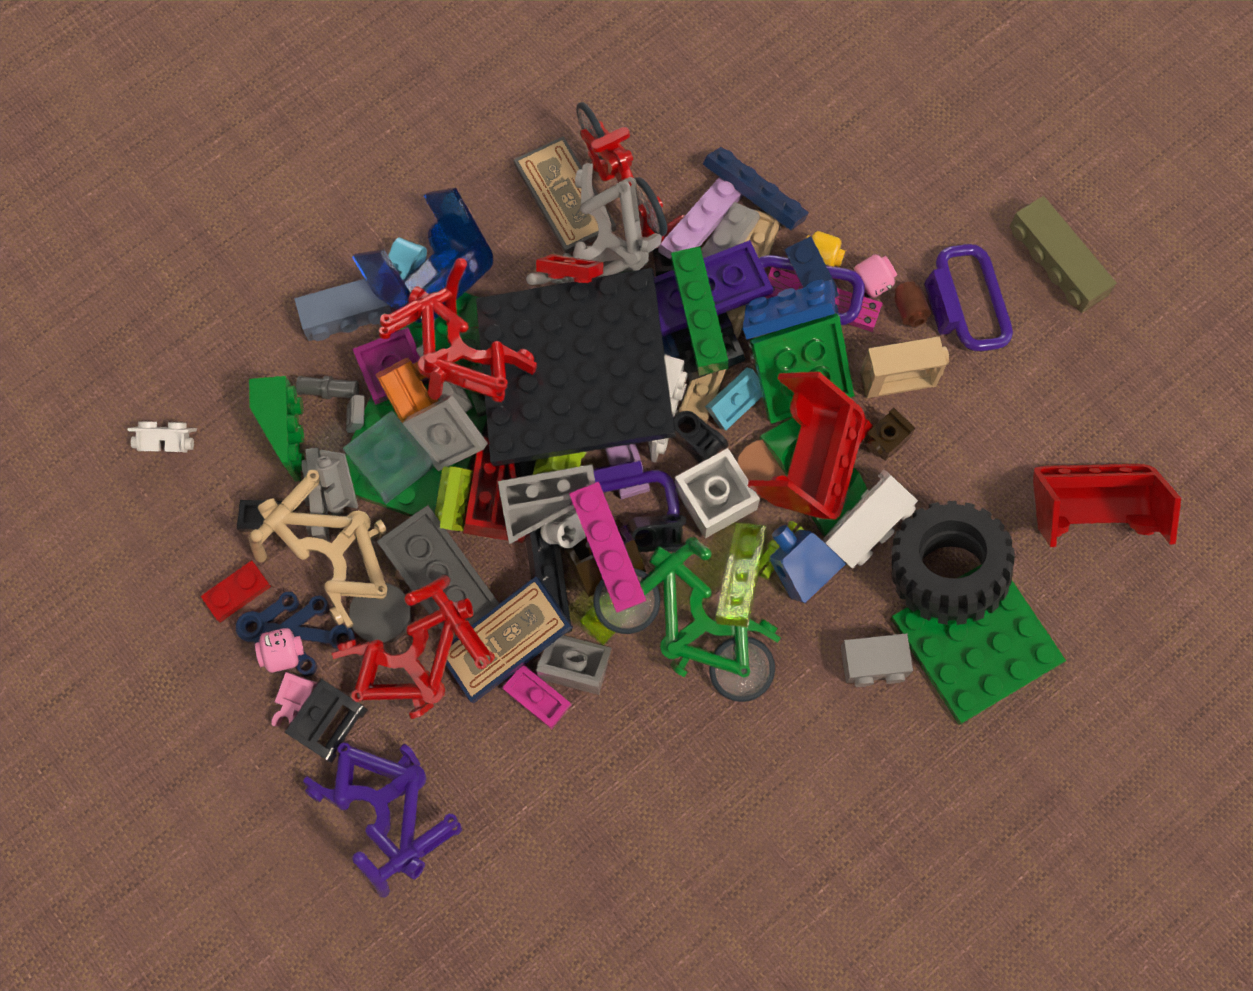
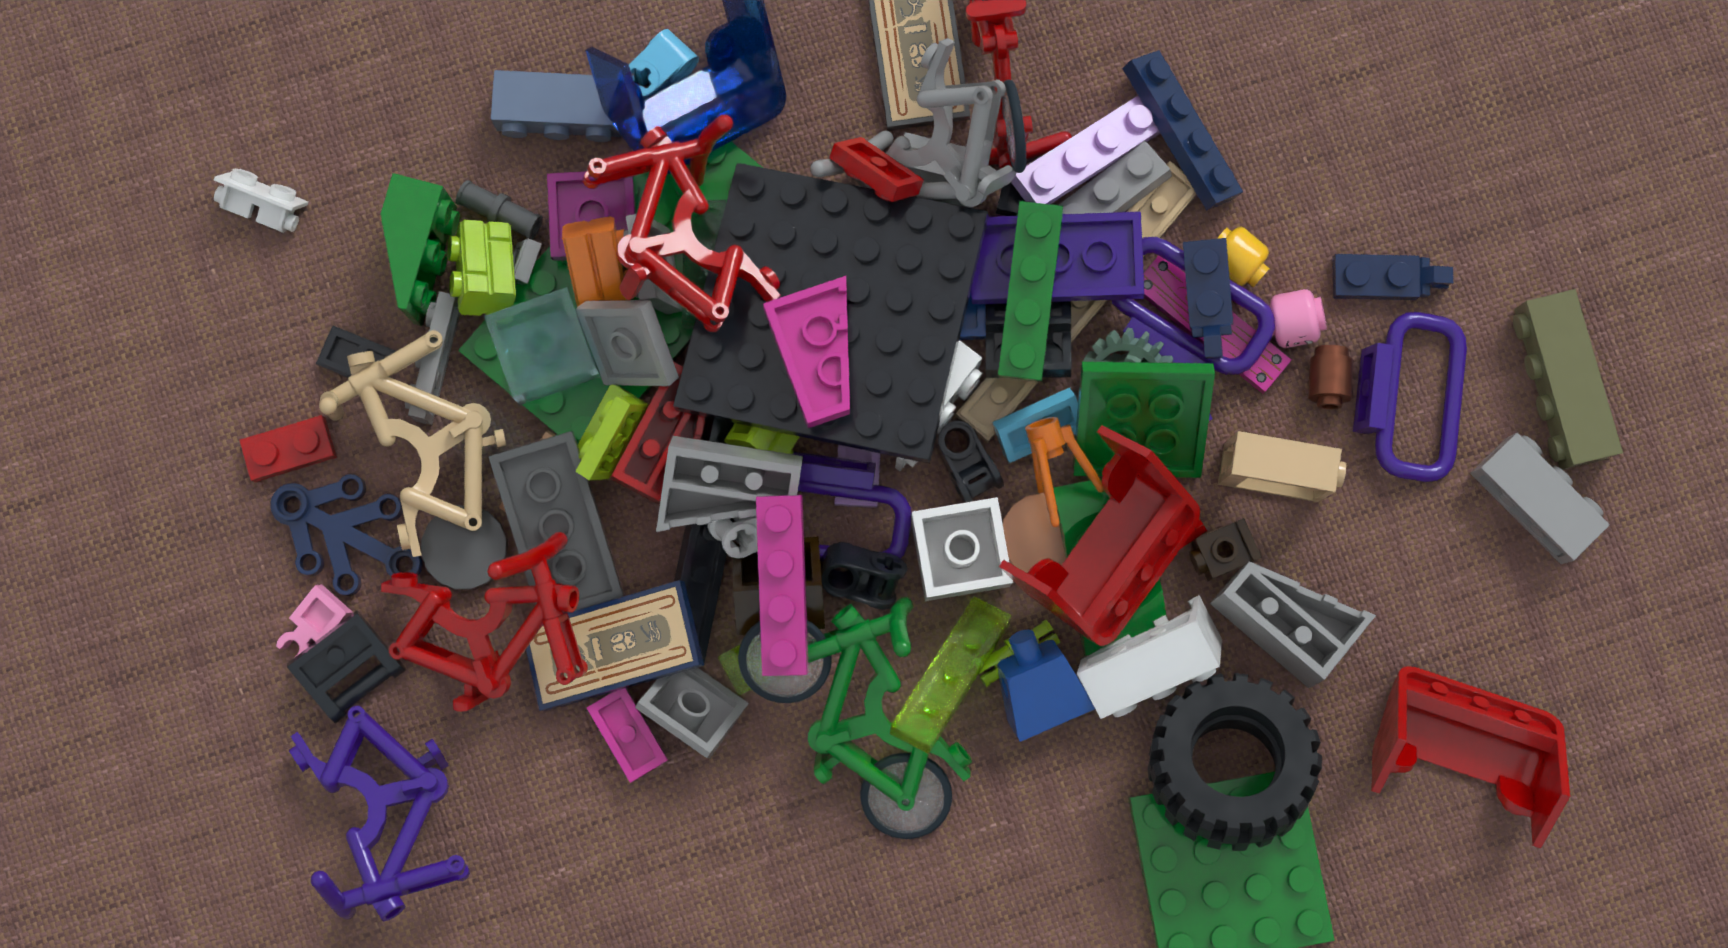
camera: 15 degrees right, 10 degrees up
bright pink head [255,628,304,672] -> none
light grey hinge [316,450,358,515] -> none
blue plate [743,279,835,339] -> none
light grey brick [841,634,913,687] -> none
none -> lime brick [447,220,516,317]
none -> dark pink wing [763,276,850,428]
none -> orange plant [1025,417,1104,527]
none -> light grey wedge [1210,561,1376,688]
none -> dark blue hinge [1332,254,1454,300]
none -> light grey brick [1470,433,1610,564]

